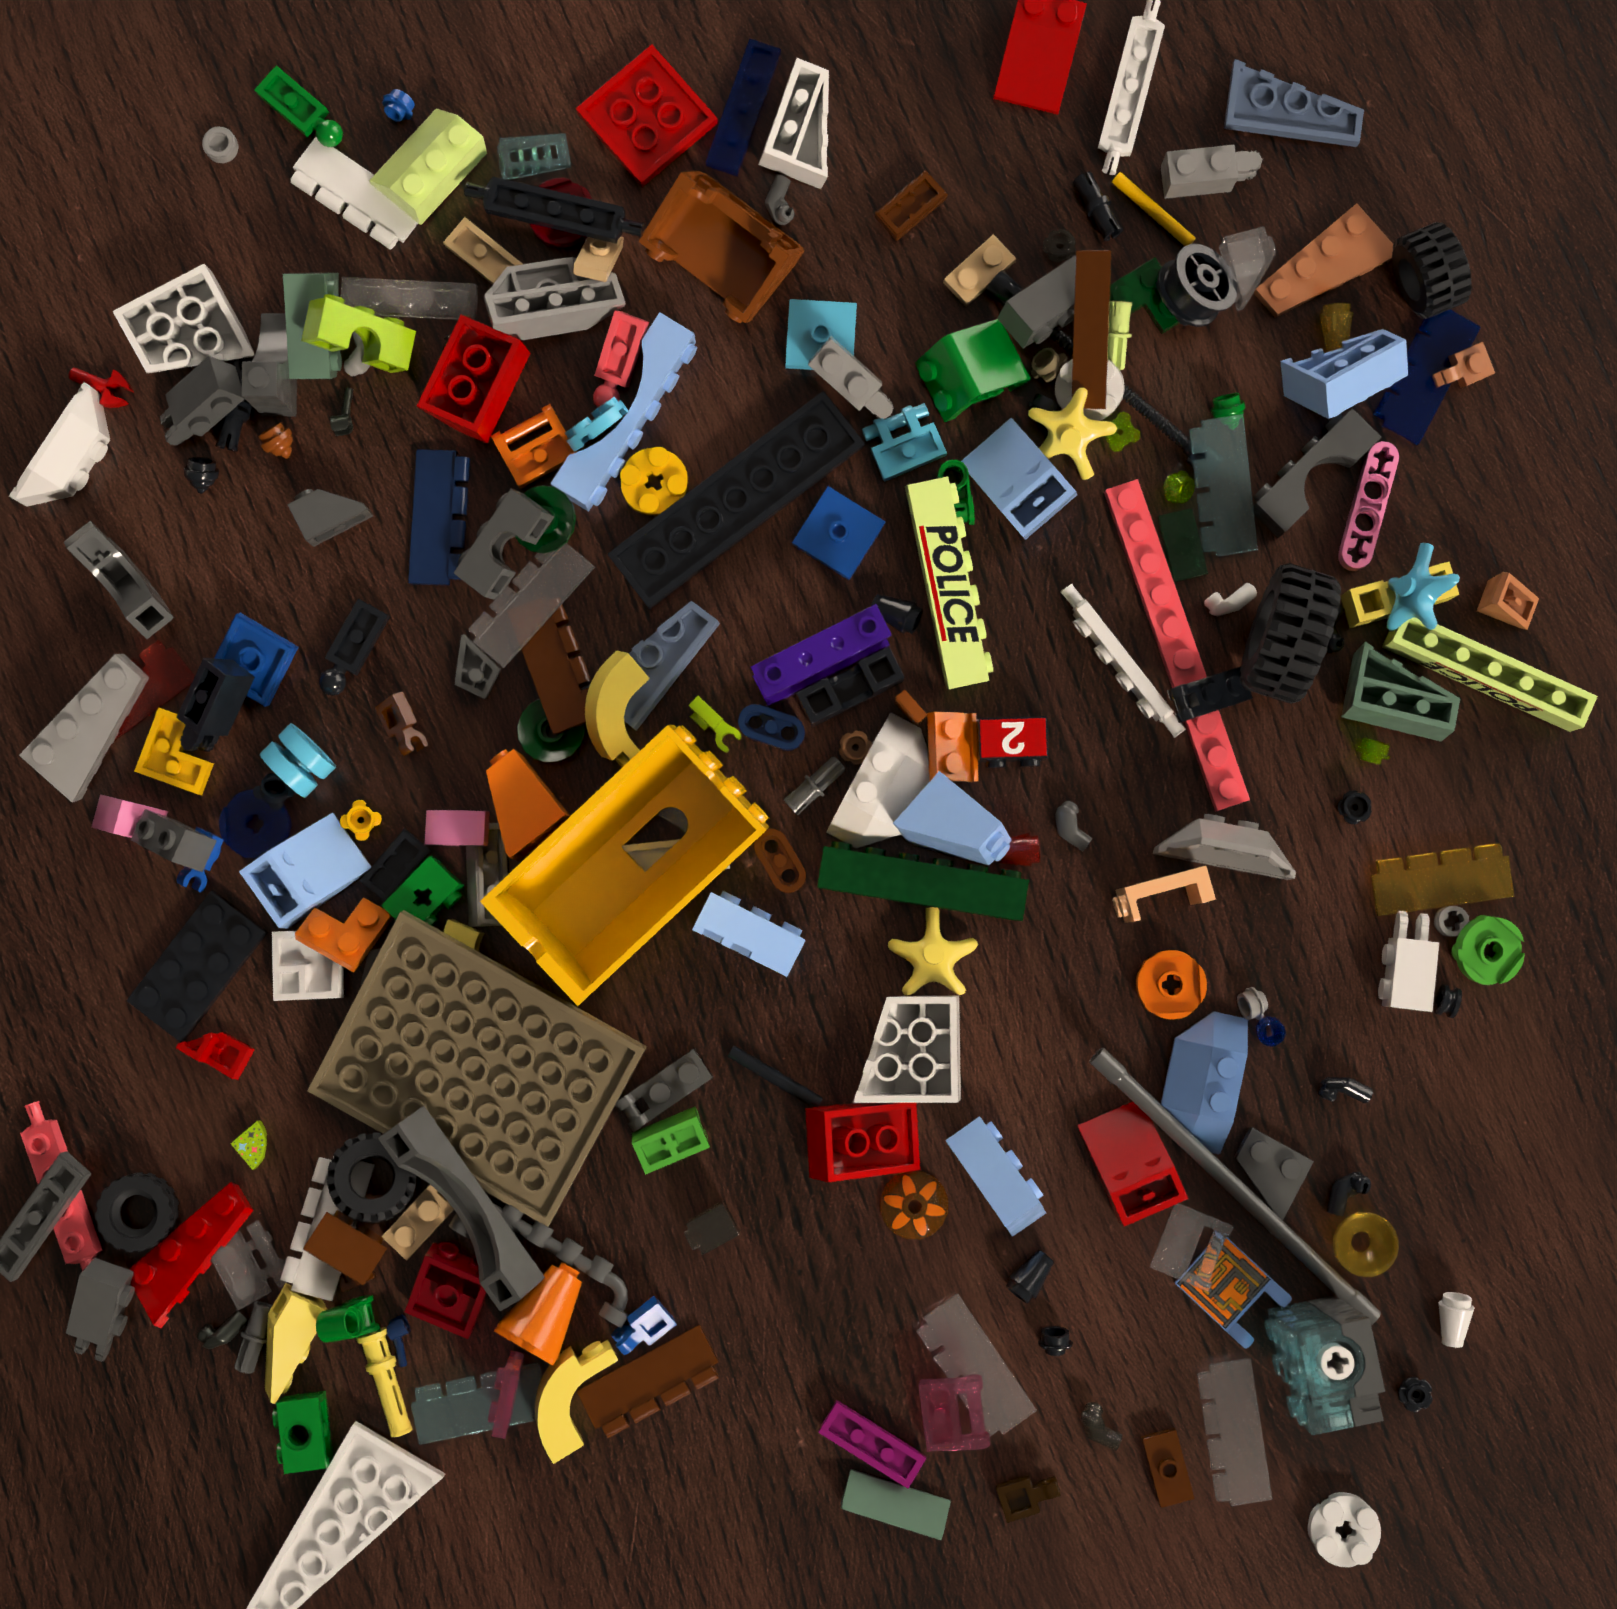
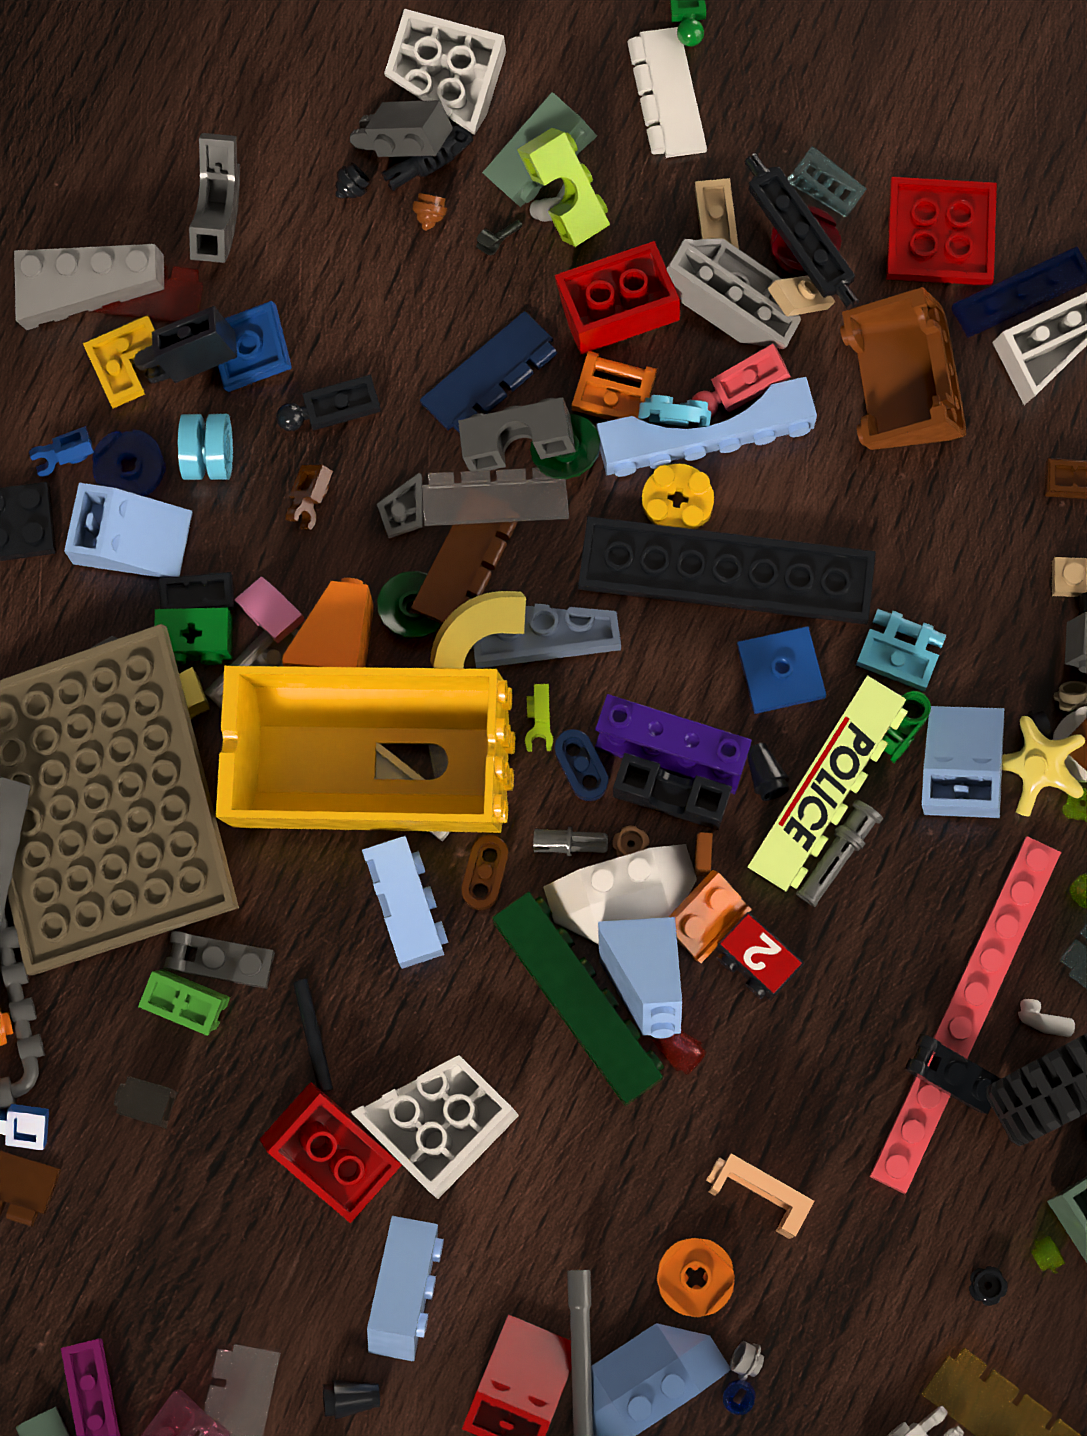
camera: 45 degrees right, 10 degrees down
white wedge [9,382,110,507] -> none
red bar [69,367,134,408] -> none
bright pink slope [92,794,168,838] -> none
dark grey brick [131,809,217,872] -> none
dark grey arch [242,313,297,416] -> none
black plate [252,773,295,811] -> none
white plate [272,931,344,1001] -> none
dark grey slope [287,489,374,547] -> none
orange plate [295,897,393,972] -> none
yellow plate [340,800,382,841] -> none
clear plate [341,277,478,321] -> none
yellowish green slope [369,109,487,225] -> none
blue plate [382,89,415,121] -> none
dark grey arm [765,174,795,225] -> none
medium azure plate [785,299,857,370] -> none
light grey hinge [808,336,894,419] -> none
clear orange dish [880,1171,948,1240] -> none
light yellow animal [888,907,978,996] -> none
green piece [915,319,1031,422] -> none
dark grey arm [1055,801,1092,852] -> none
white plate [1061,584,1186,738] -> none
light grey wedge [1153,814,1296,880] -> none
clear green plate [1157,508,1208,583] -> none
none -> dark grey pin [796,799,883,907]

